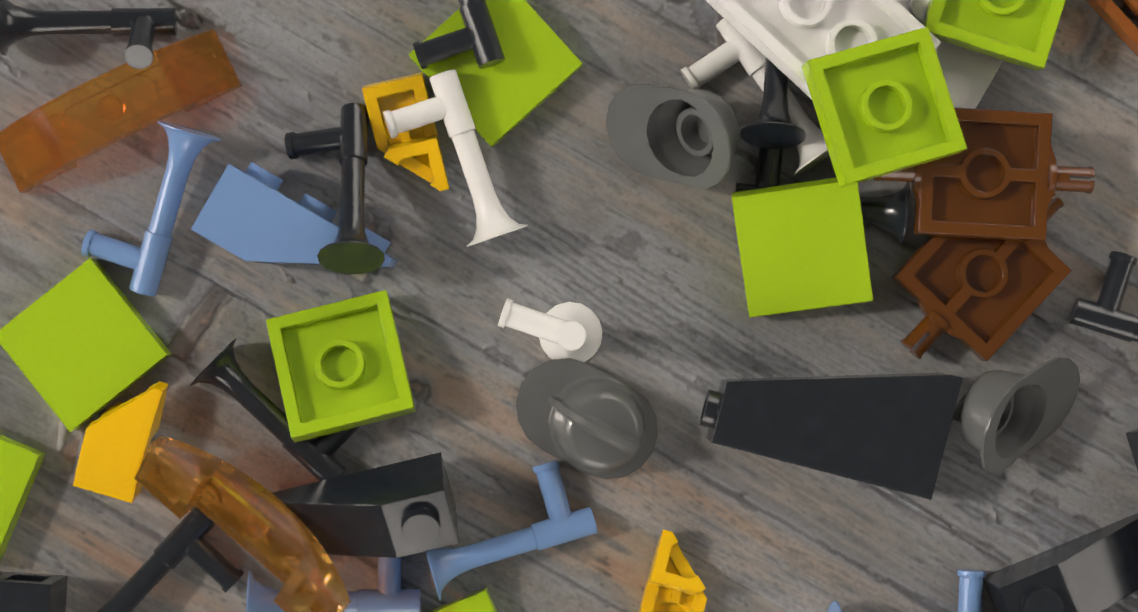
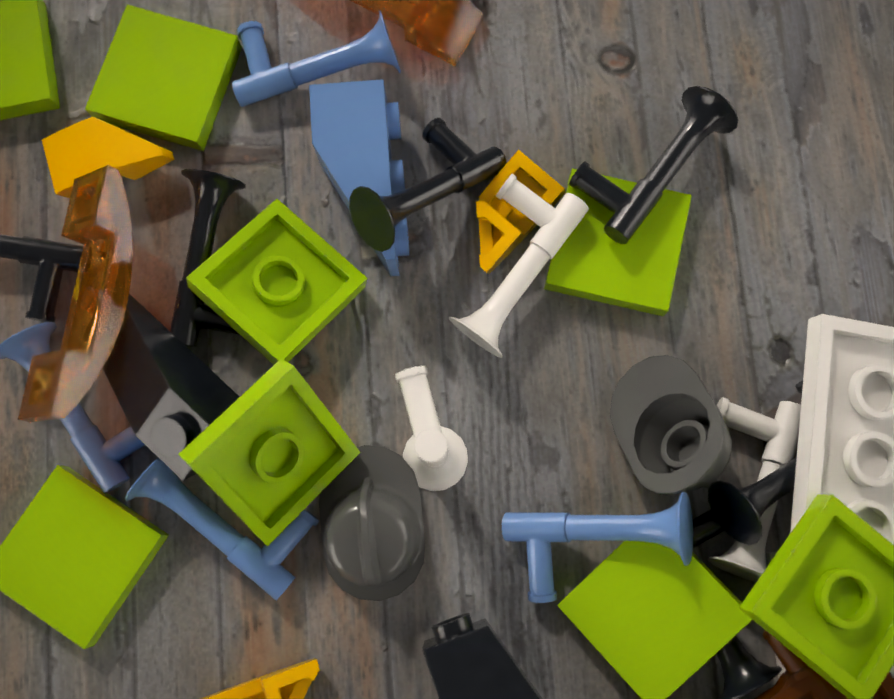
camera: 55 degrees right, 10 degrees down
none -> lime tile [178,359,361,547]
none -> medium blue piece [502,492,693,603]

